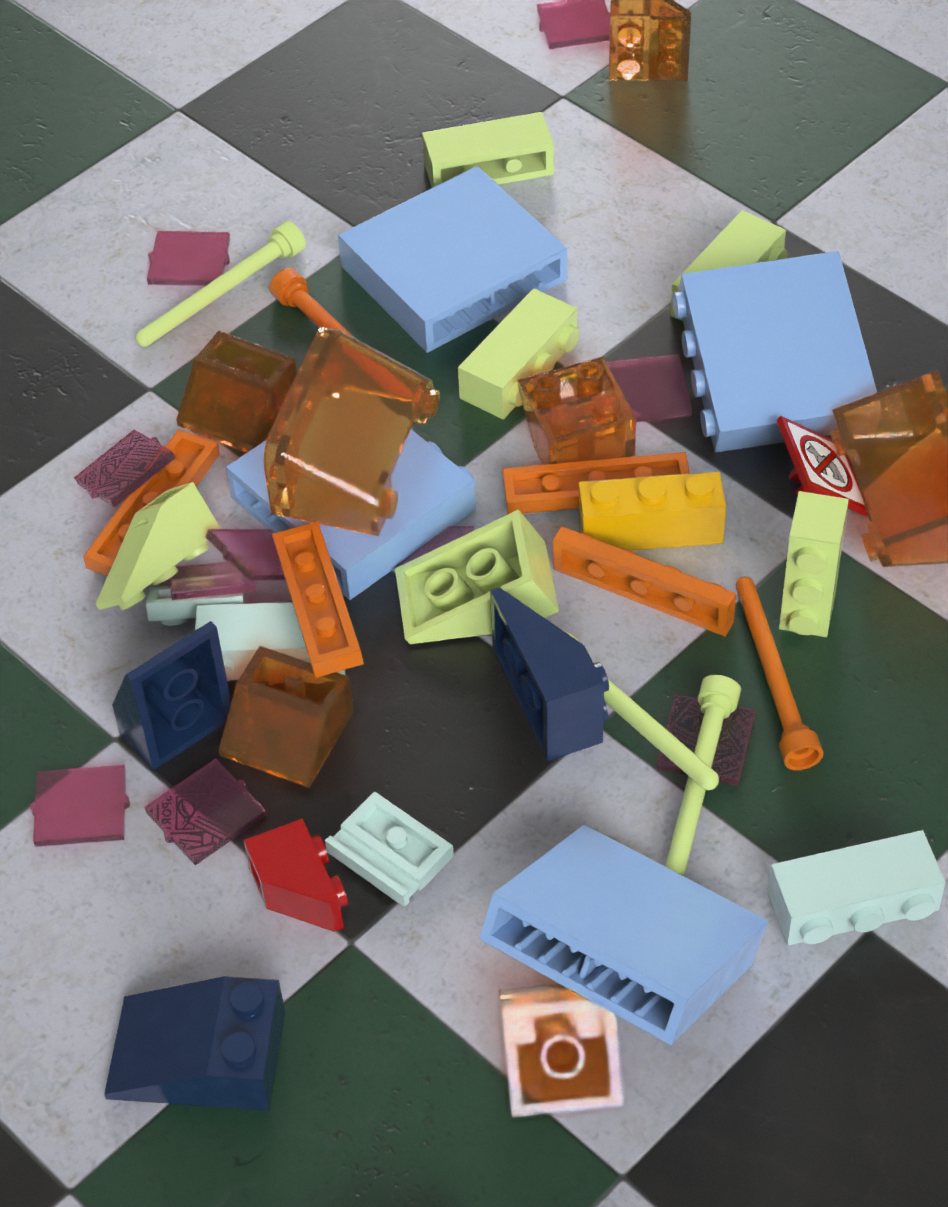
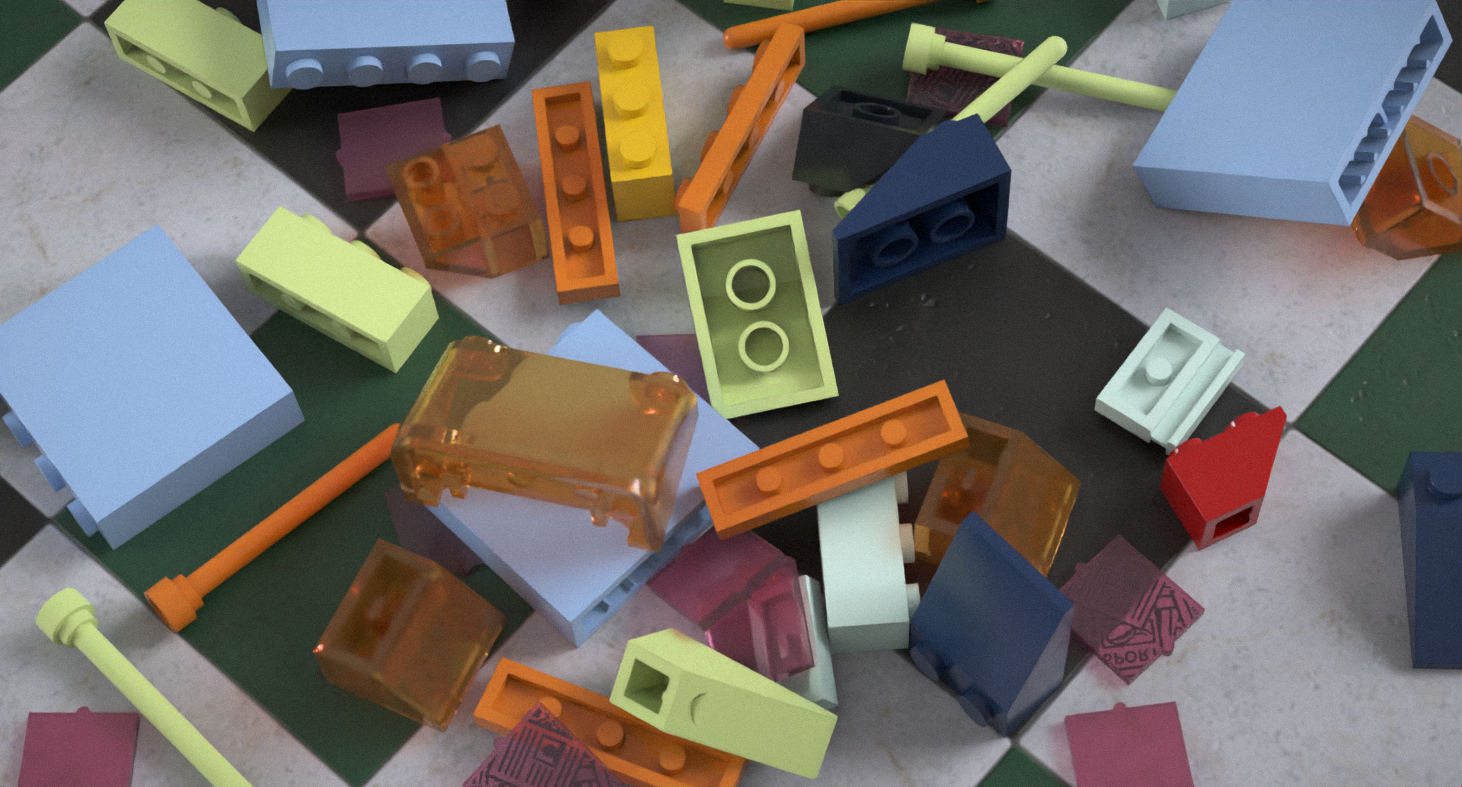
camera: 90 degrees left, 10 degrees up
none -> black slope [792,85,949,197]

